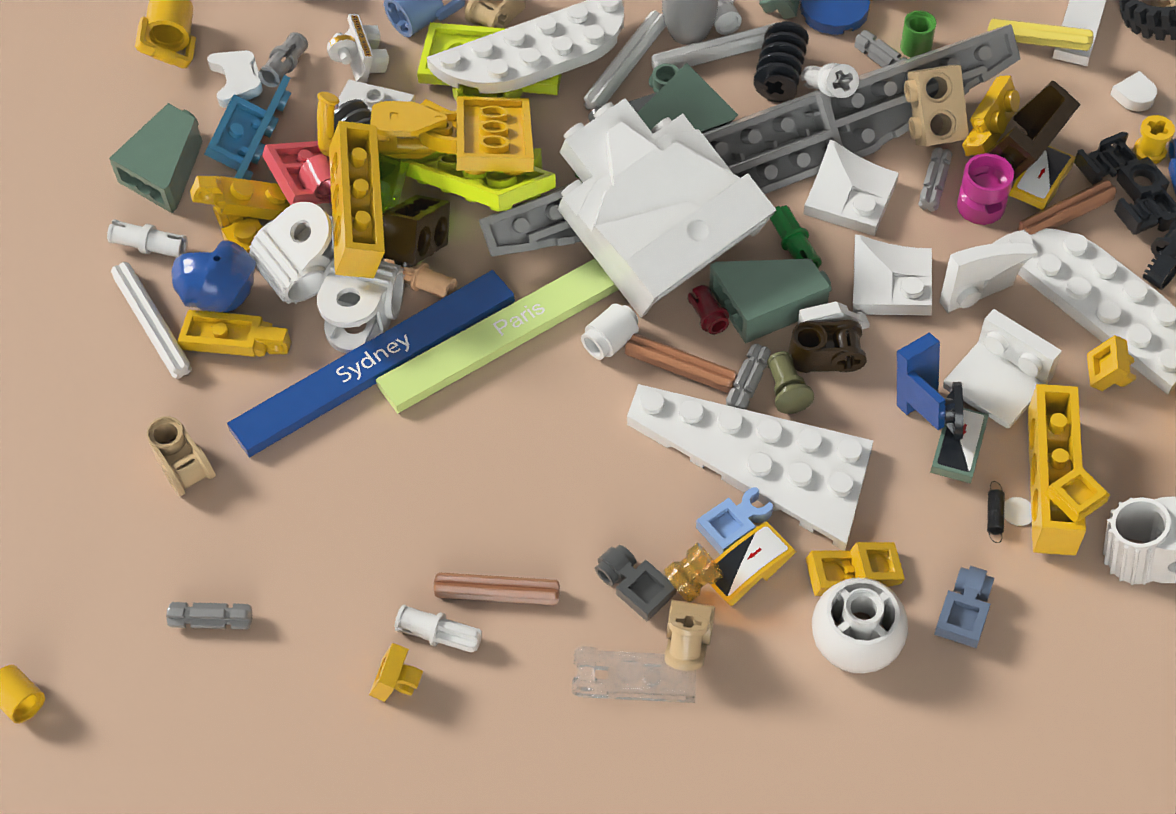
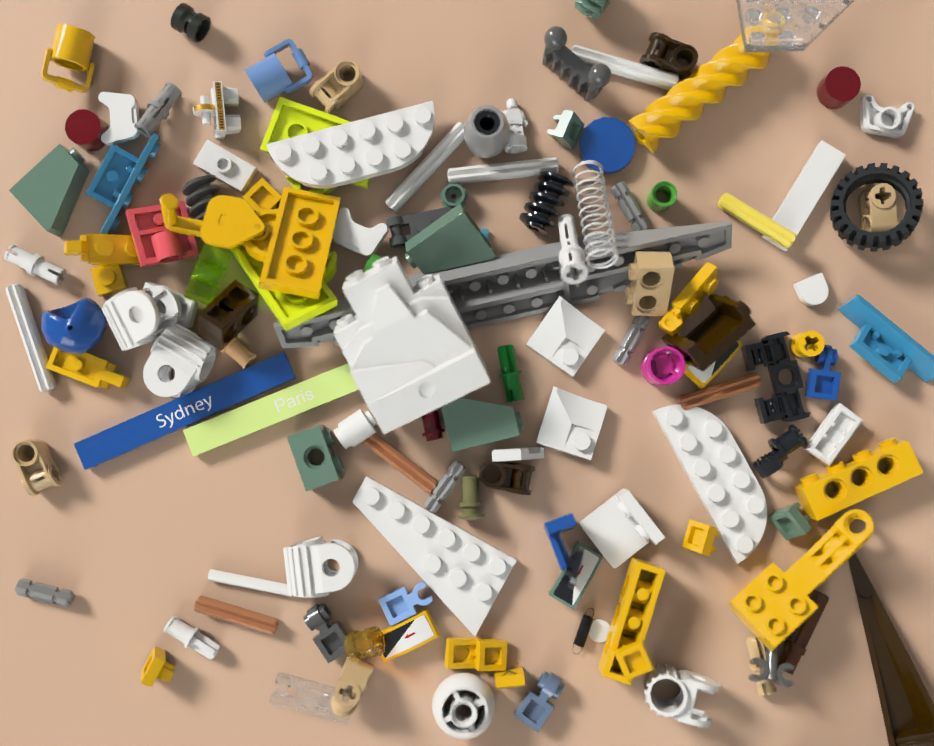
camera: 15 degrees right, 30 degrees up
yellow brick [329,121,385,279] -> none
white plate [939,242,1038,313] -> none
none -> dark red piece [65,109,109,151]
none -> white bar [208,569,293,597]
none -> white piece [283,536,359,598]
none -> sand green brick [287,425,345,492]
none -> white piece [333,207,389,257]
none -> yellow tile [494,667,525,689]
none -> white piece [572,160,619,269]

